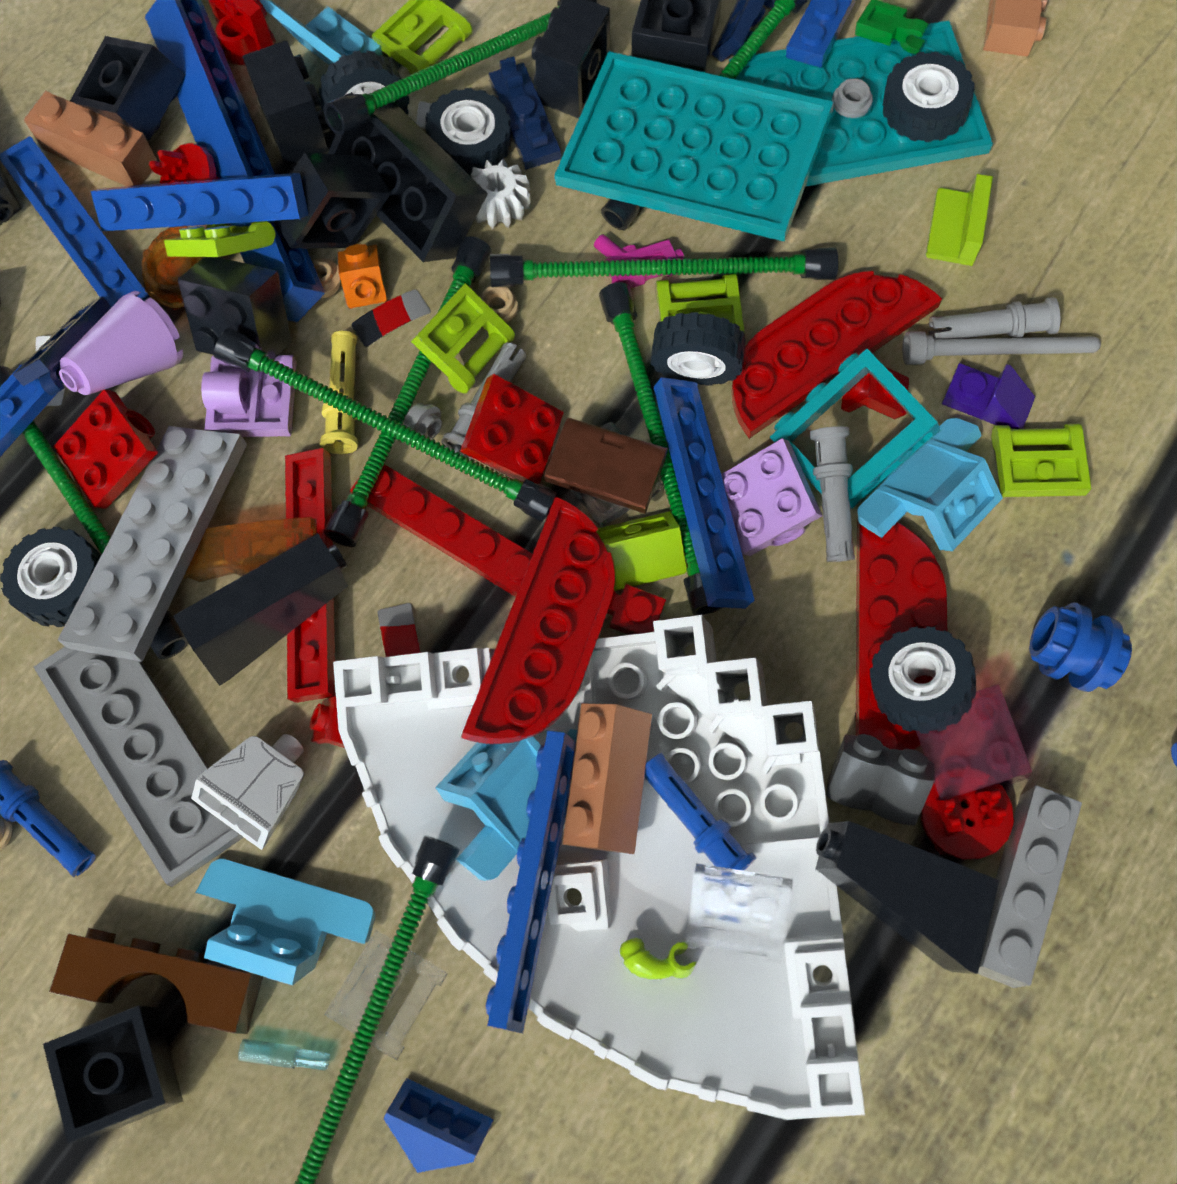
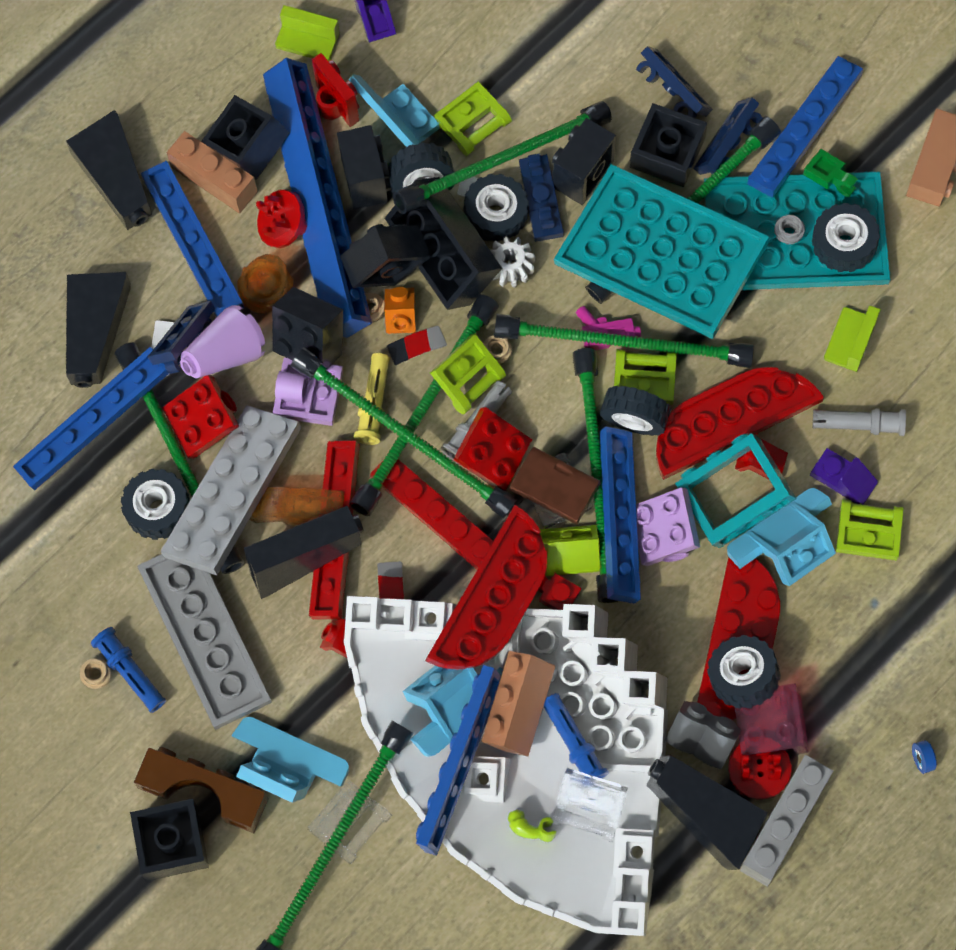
camera: 10 degrees right, 0 degrees up
blue plate [91,173,309,231] -> none
lime plate [164,221,275,257] -> none
white torso [191,734,304,850] -> none
clear light blue pin [238,1039,330,1071] -> none
blue slope [384,1078,494,1173] -> none
light grey plate [403,403,442,440] -> none
light grey pin [810,426,855,562] -> none
light grey piece [902,331,1101,365] -> none
blue piece [1029,602,1132,692] -> none

